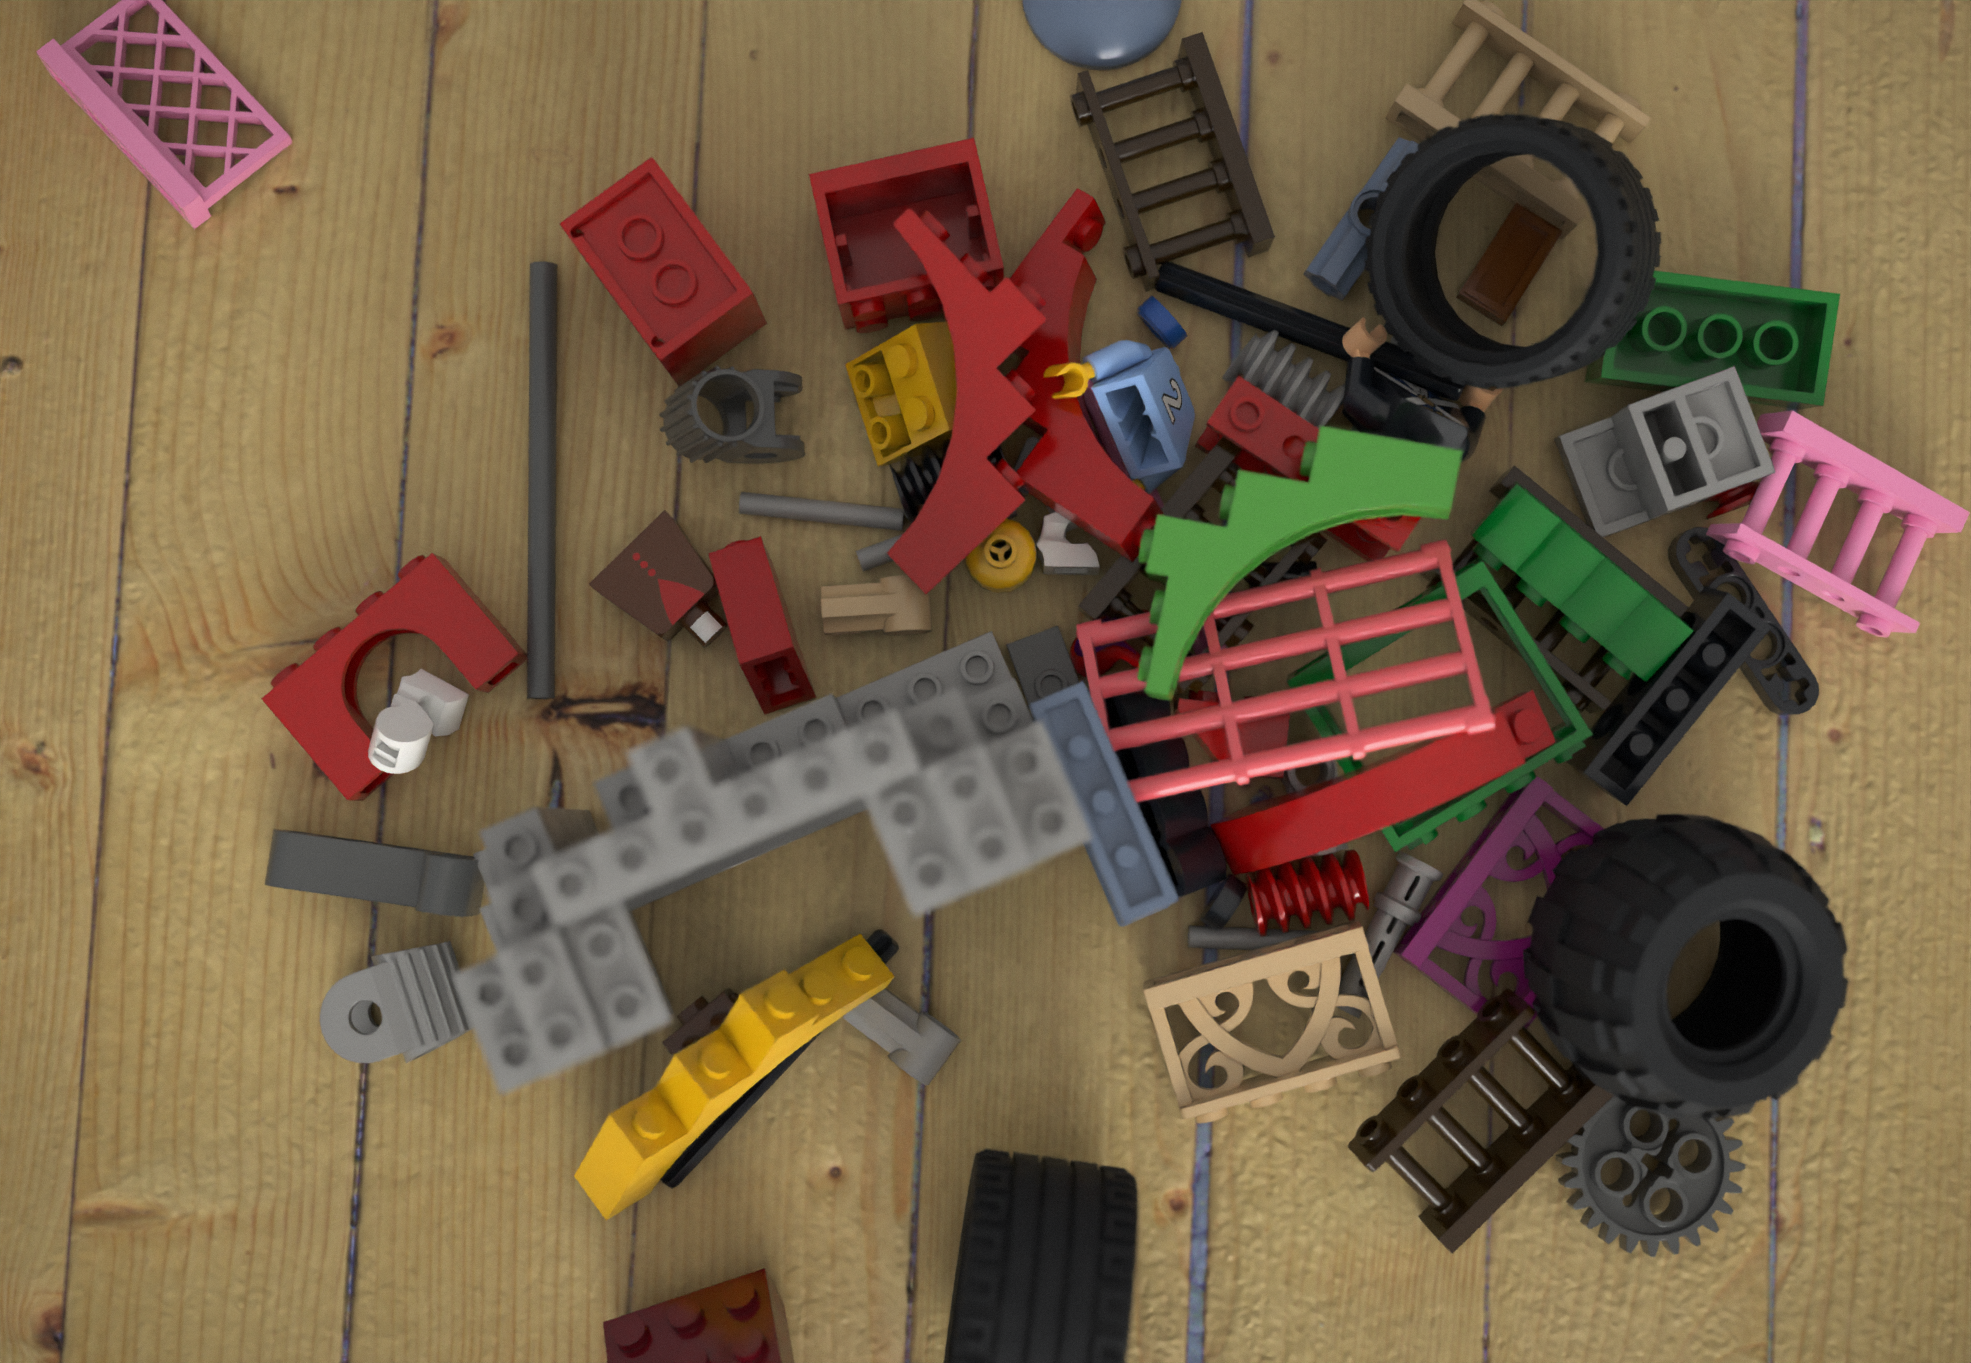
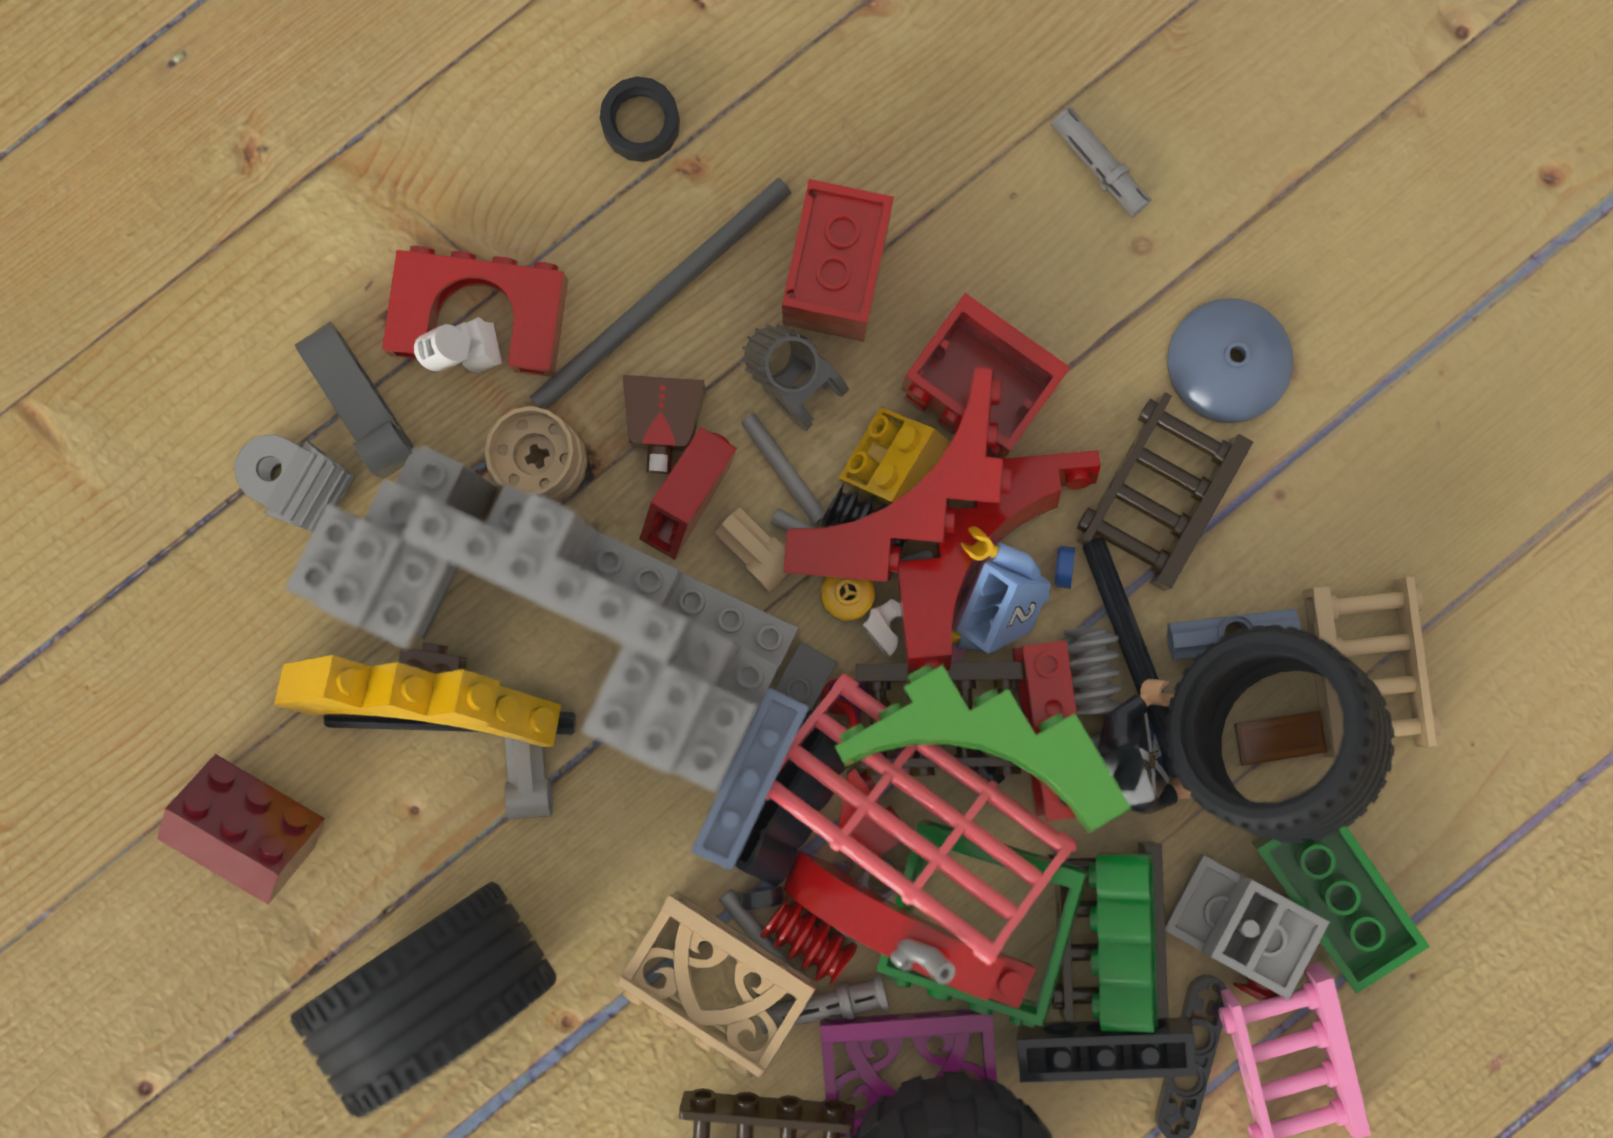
camera: 45 degrees right, 0 degrees up
none -> tan wheel [484,406,588,503]
none -> black tyre [599,76,680,162]
none -> light grey arm [890,938,956,984]

